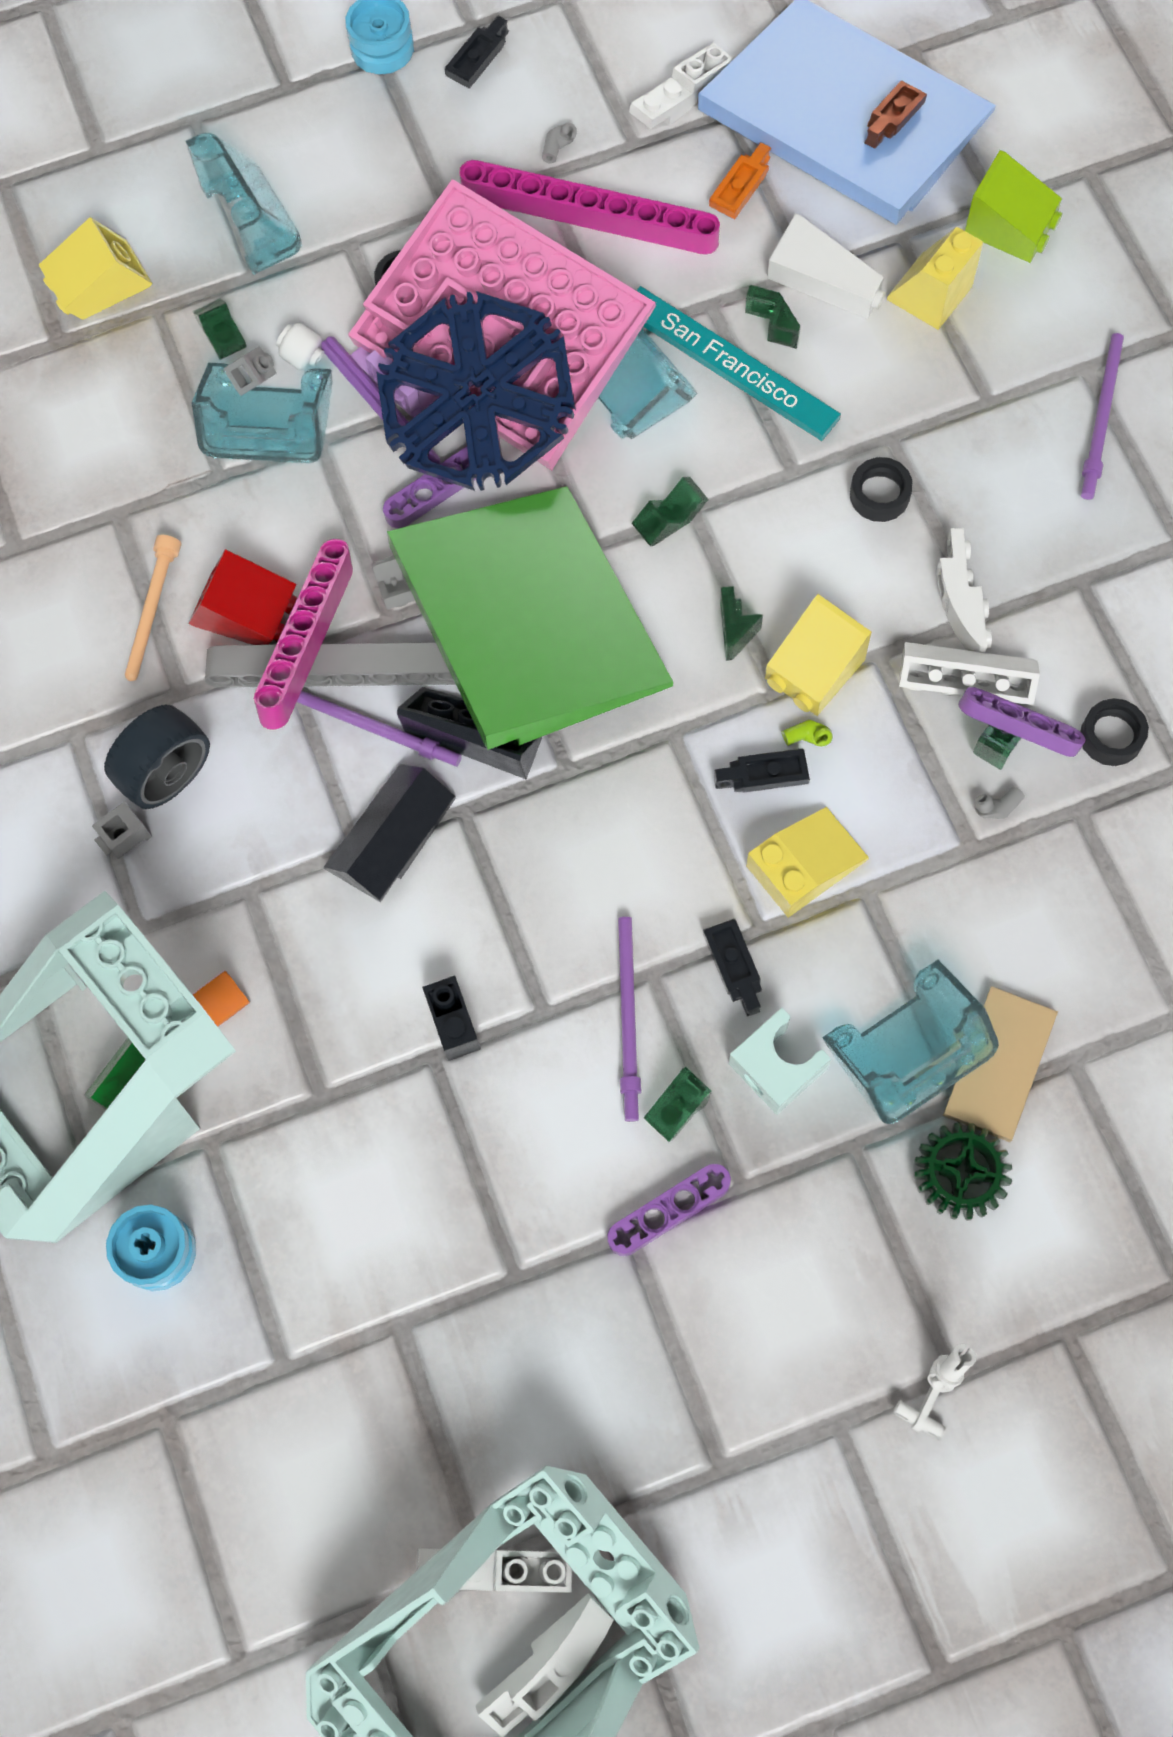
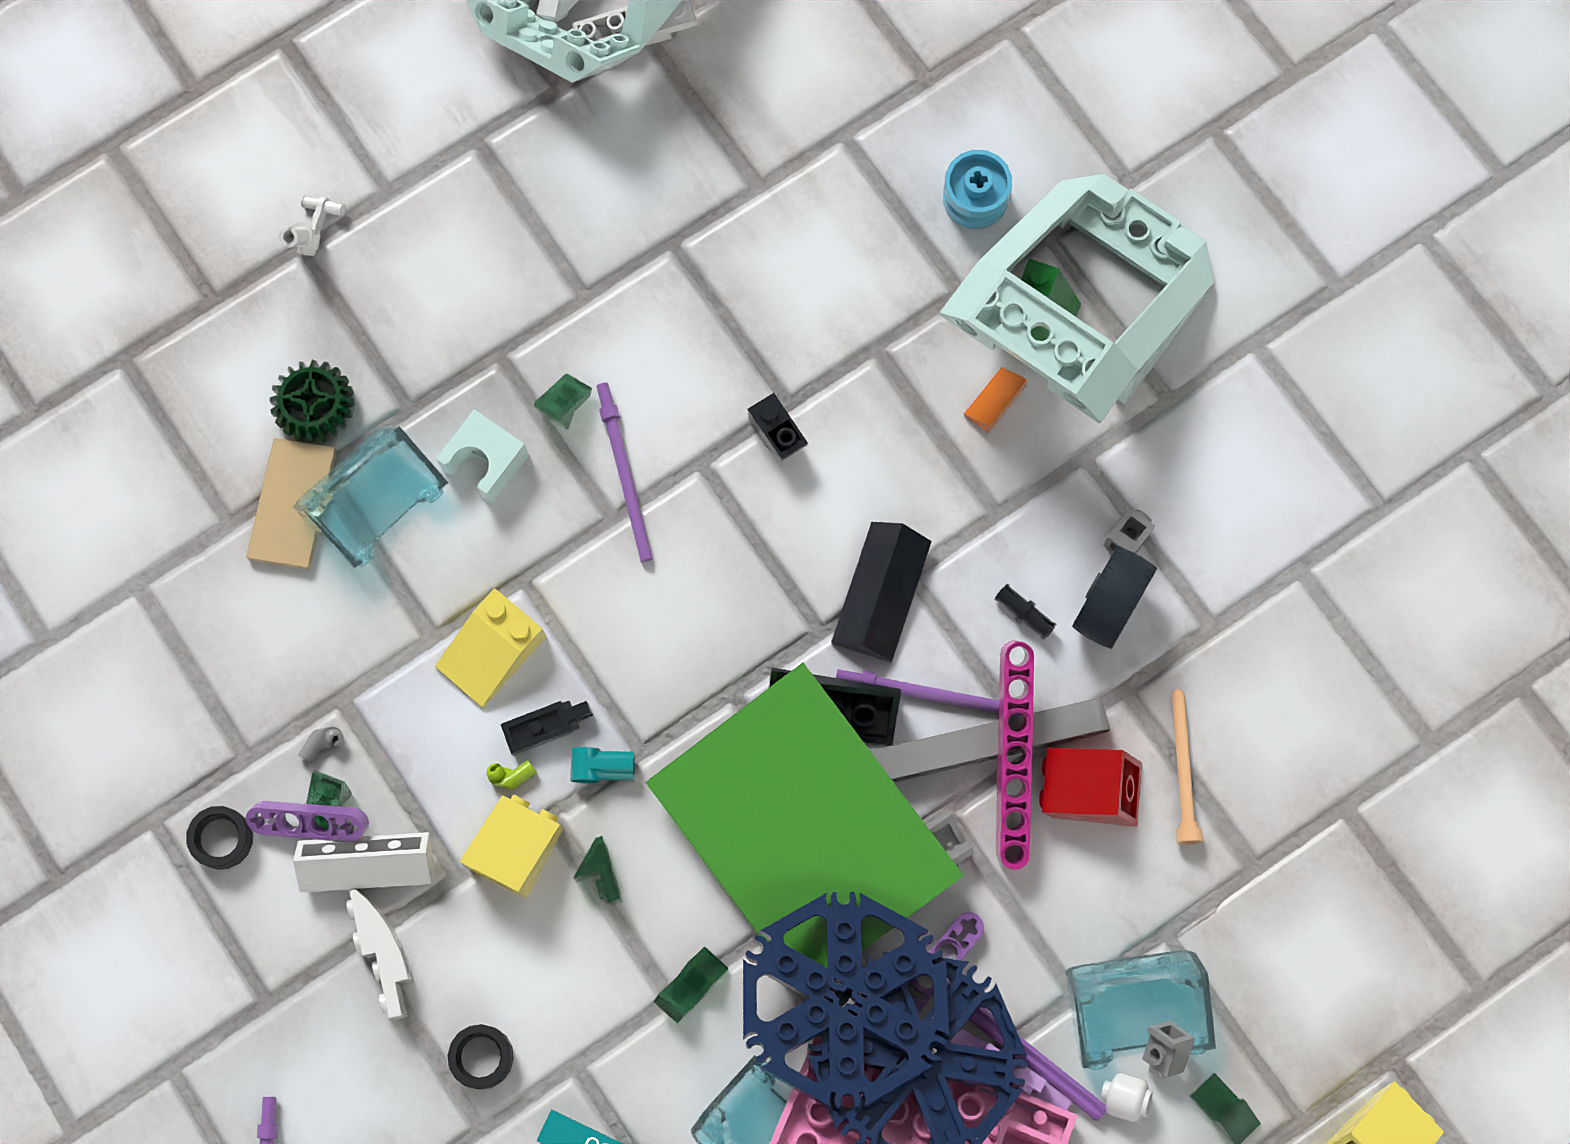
camera: 165 degrees right, 5 degrees up
medium lavender beam [608,1164,731,1256] -> none
black hinge [703,918,762,1017] -> none
none -> teal piece [570,747,635,784]
none -> dark blue plate [743,892,949,1110]
none -> black pin [994,584,1057,640]

